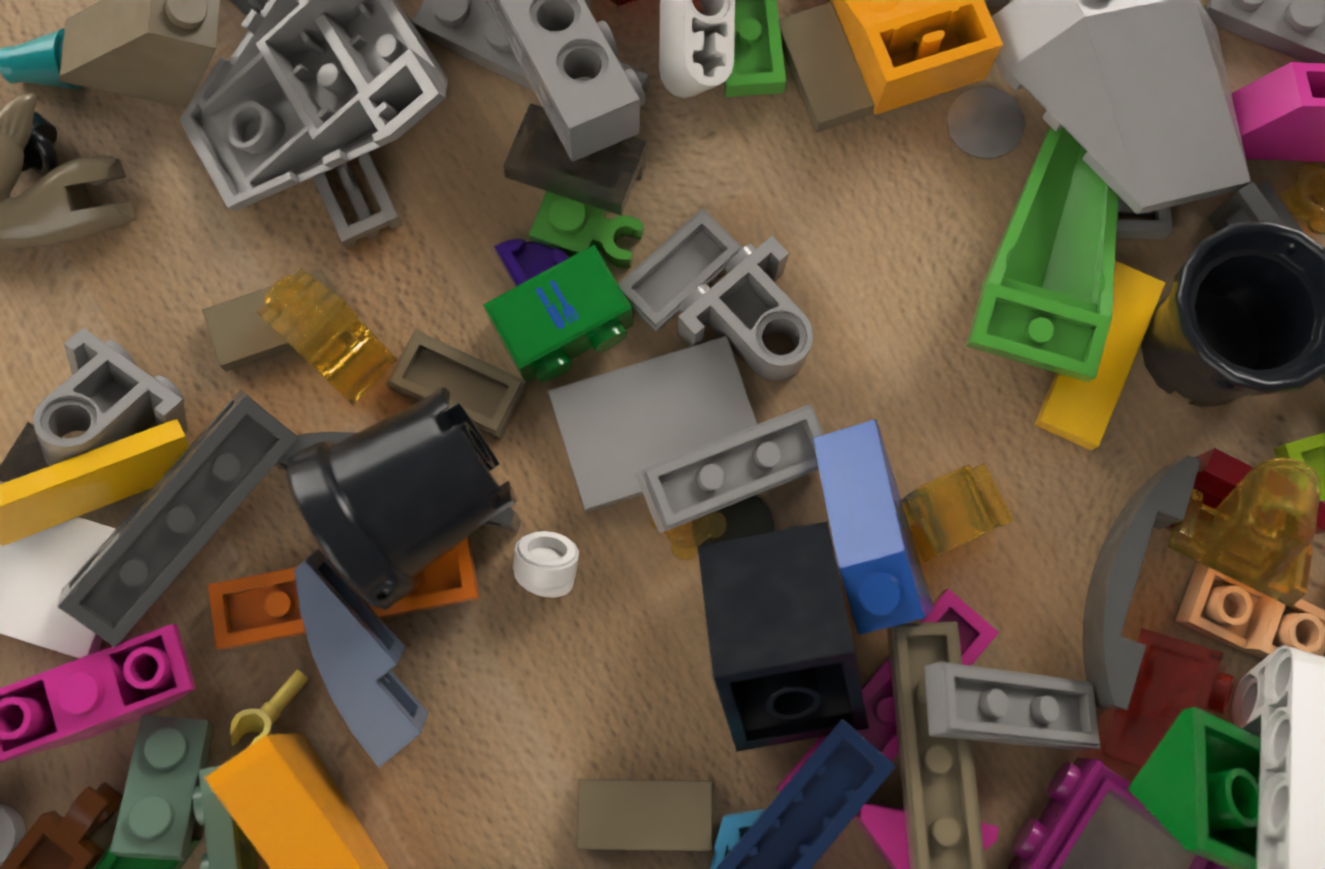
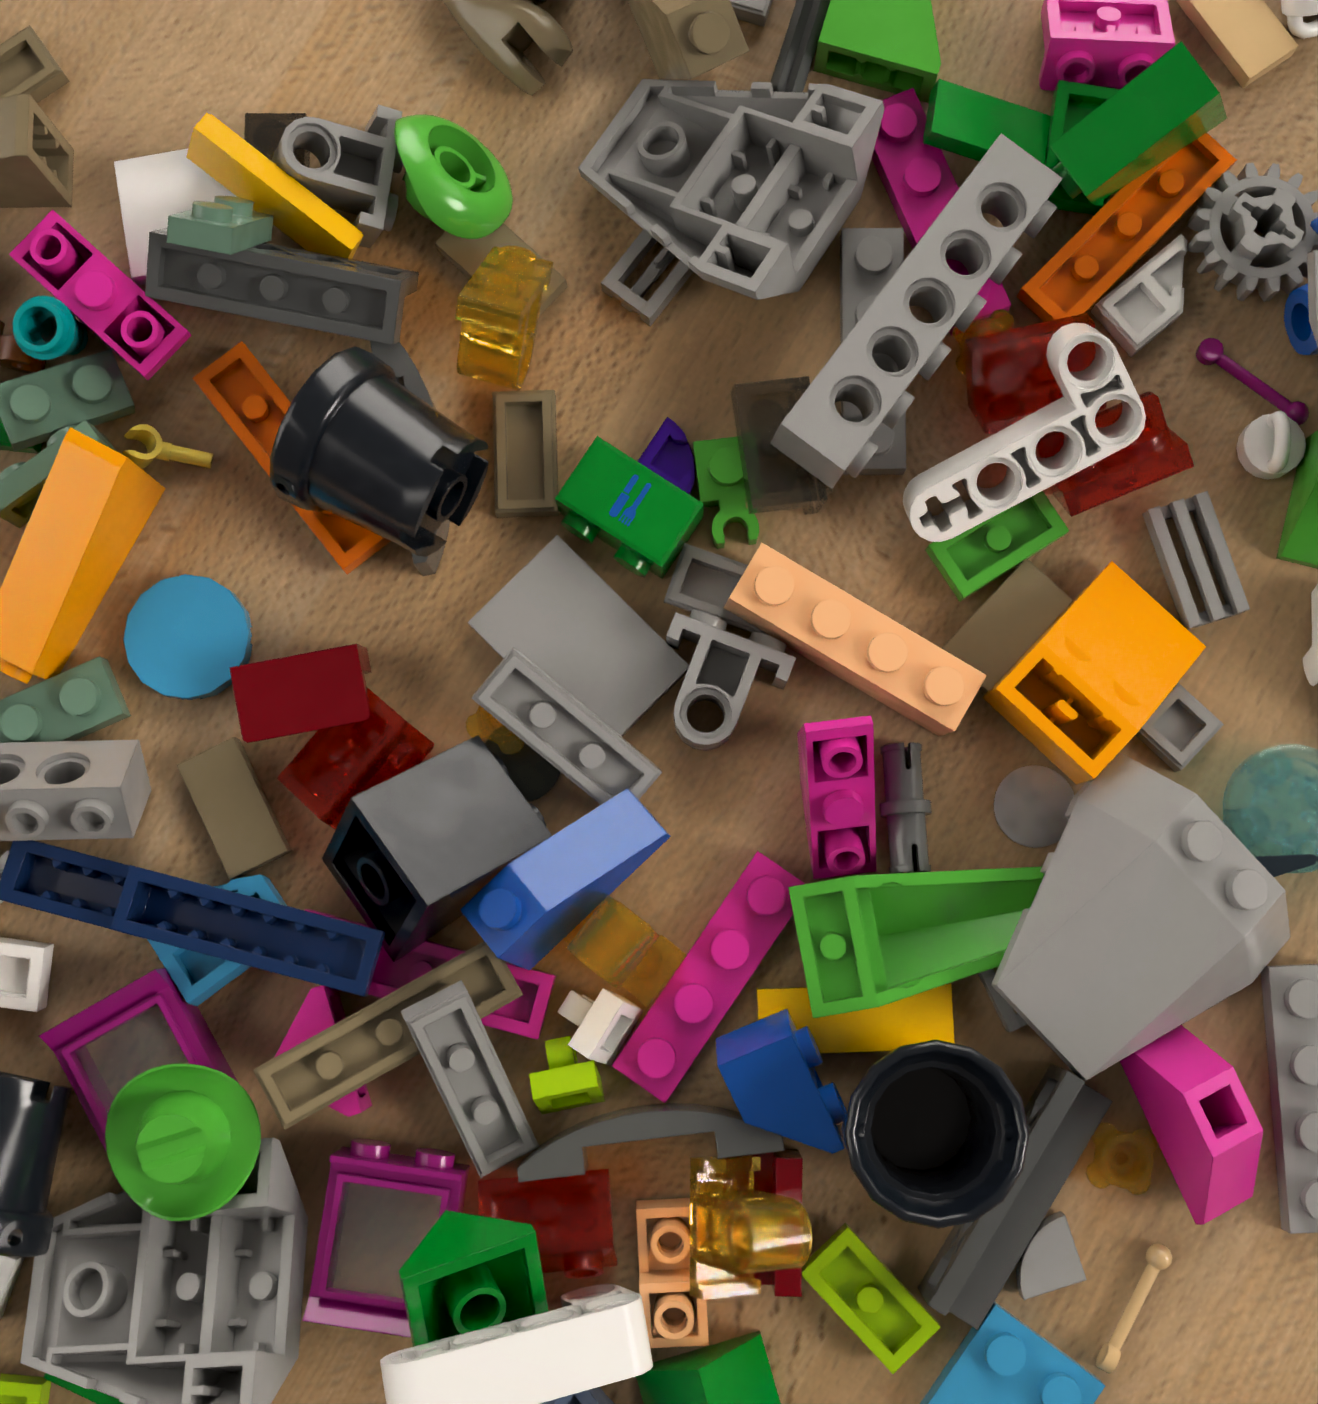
camera: 70 degrees right, 5 degrees up
sand blue slope [295,549,428,768] -> none
white tile [513,531,579,598] -> none
none -> teal cone [13,296,88,360]
none -> dark azure tile [123,574,253,700]
none -> sand green plate [166,196,274,255]
none -> dark red panel [229,644,372,743]
none -> clear red bracket [277,686,434,830]
none -> bright green hat [394,114,513,239]
none -> lime tile [529,1036,605,1115]
none -> white tile [557,988,644,1066]
none -> dark pink plate [612,851,805,1103]
none -> blue slope [715,1009,847,1154]
none -> light nougat brick [723,543,987,737]
none -> dark pink slope [797,715,877,879]
none -> dark grey pin [879,742,932,874]

